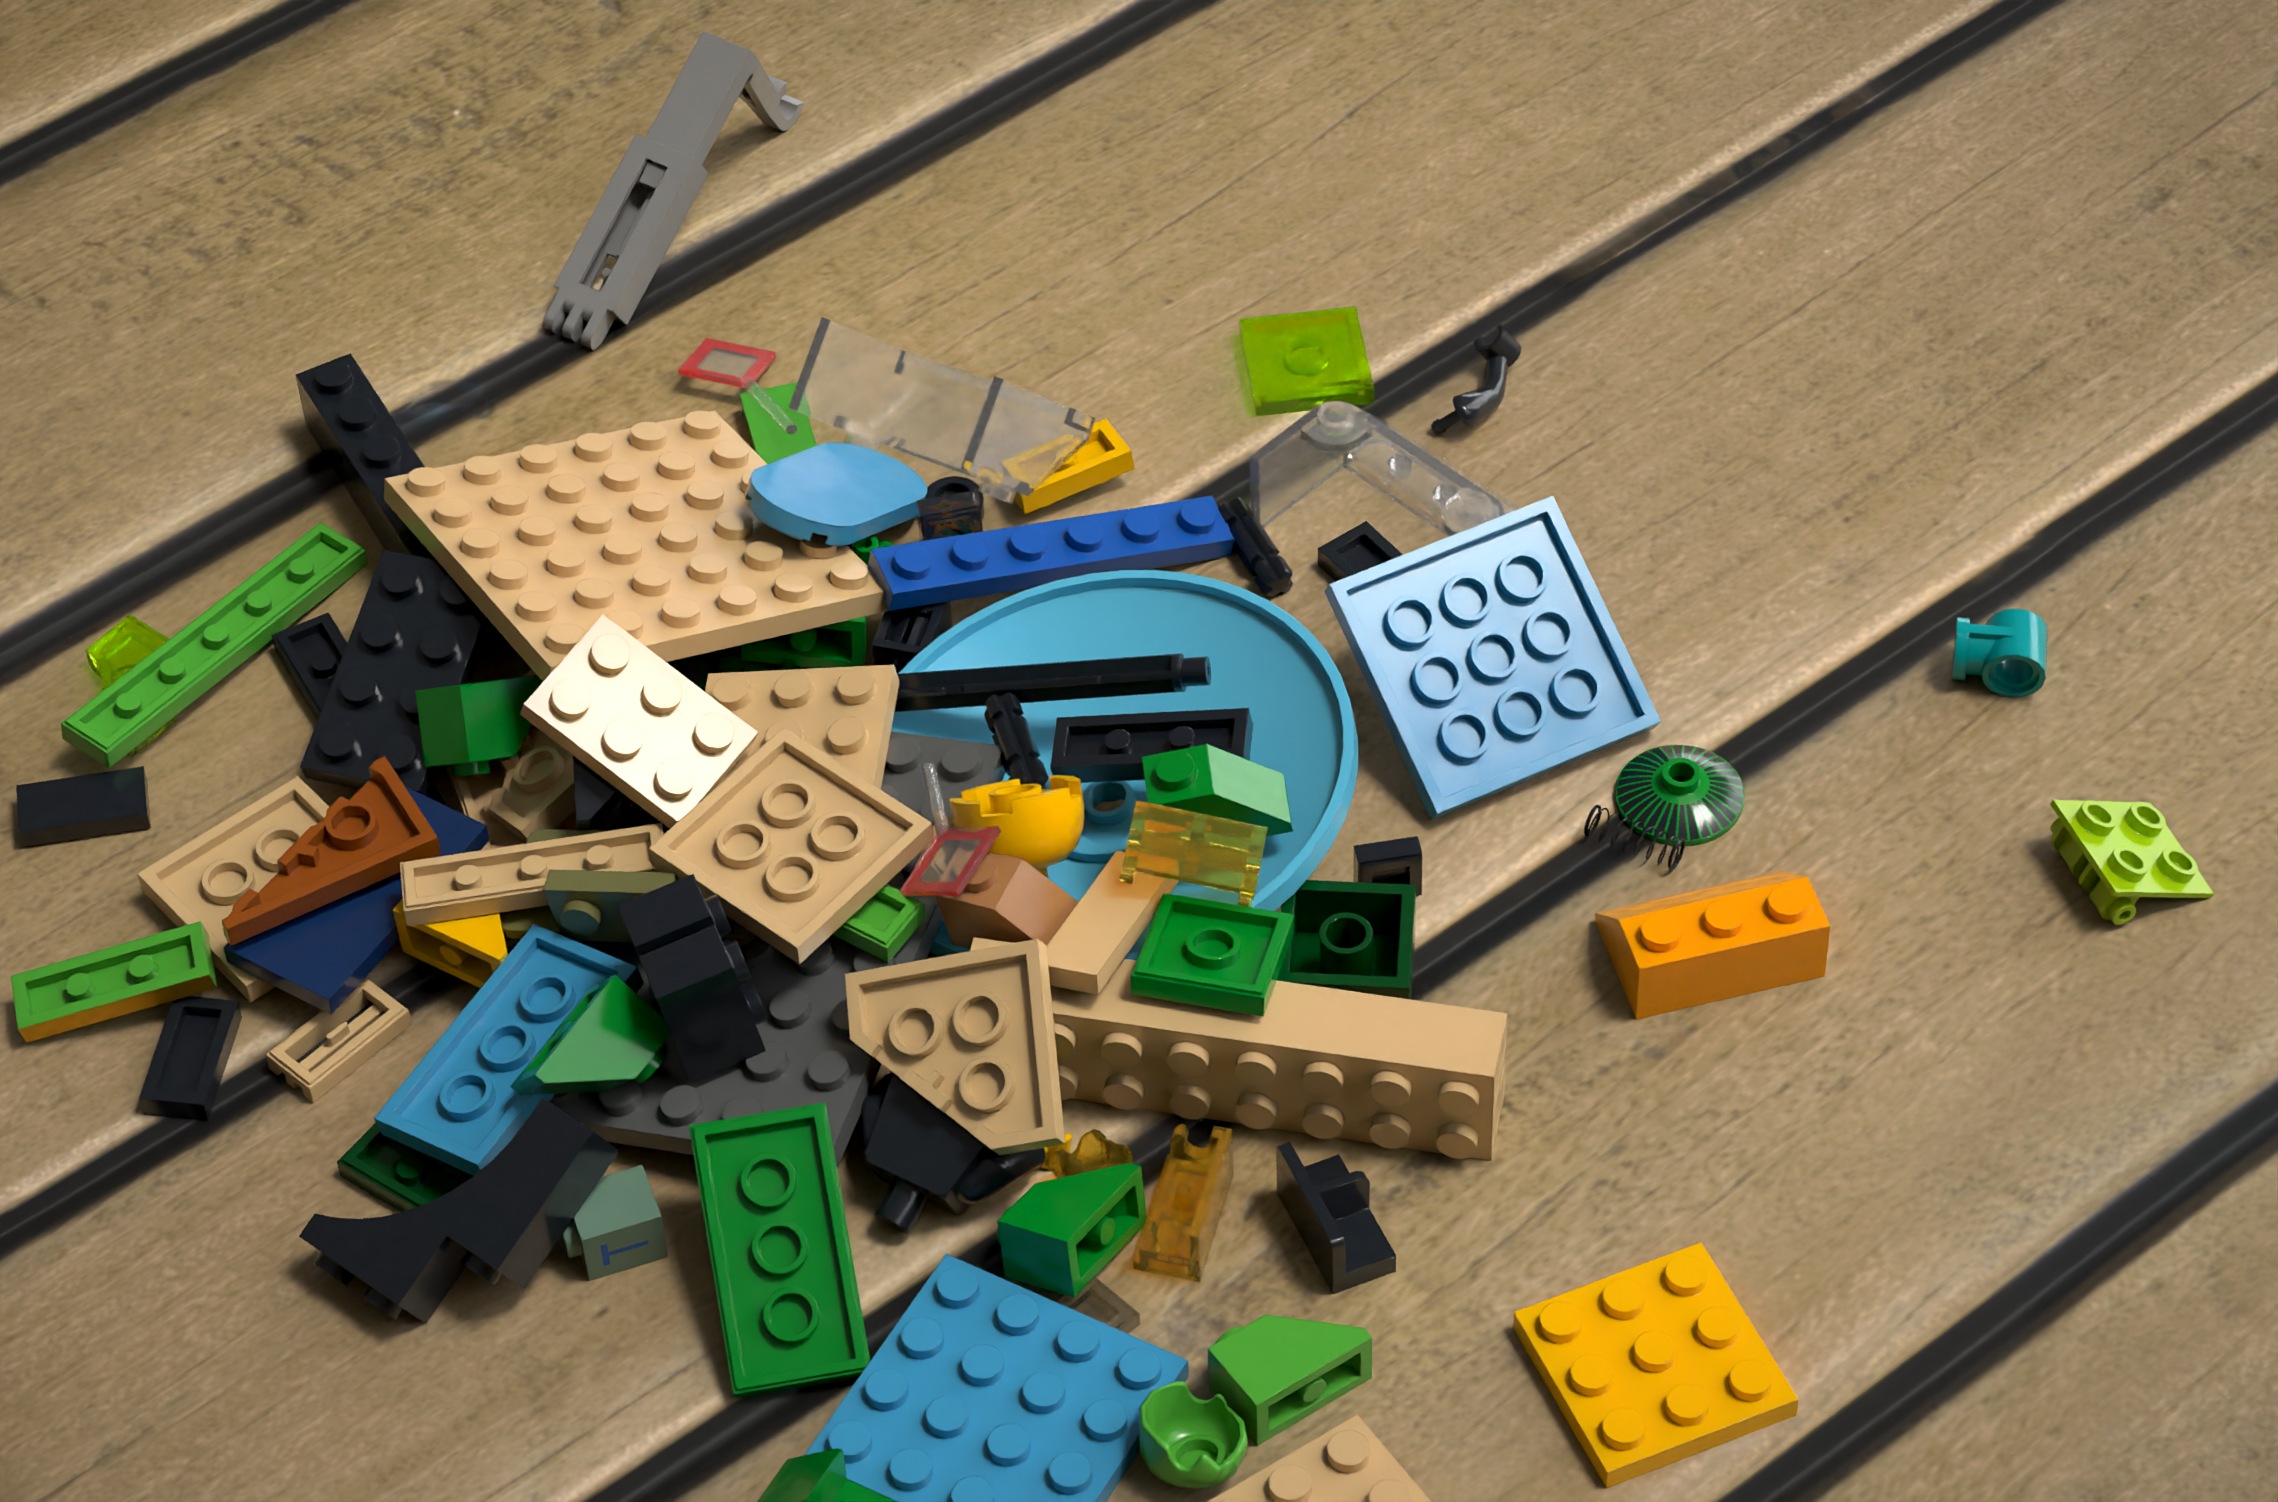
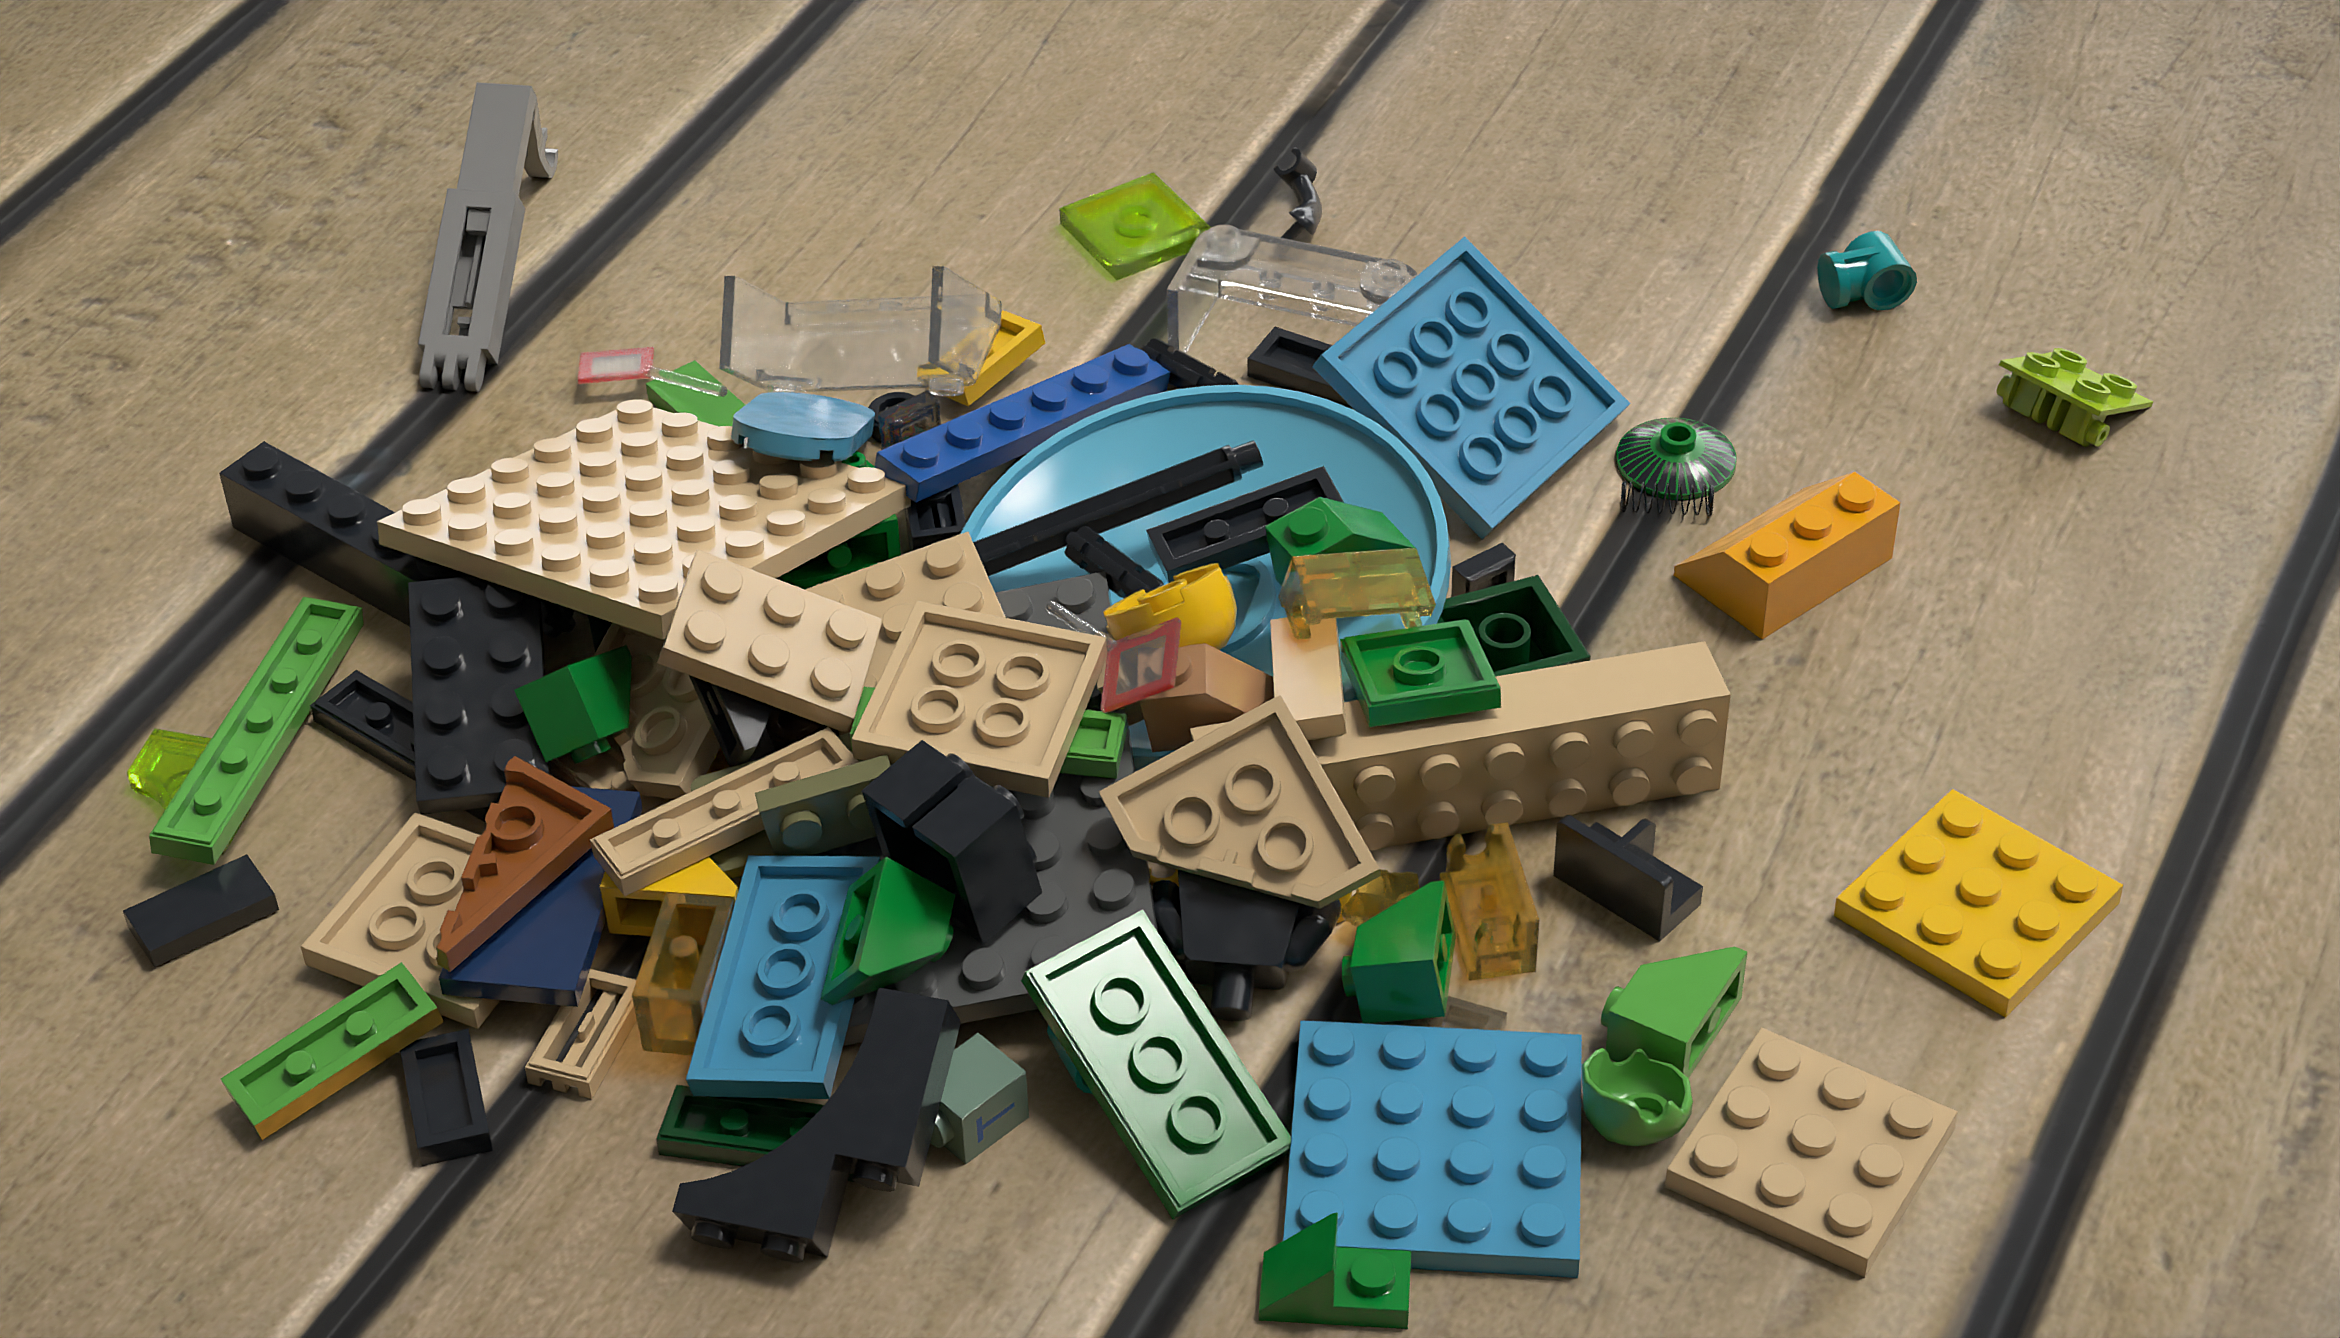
camera: 25 degrees left, 5 degrees down
none -> clear yellow brick [632,892,734,1056]

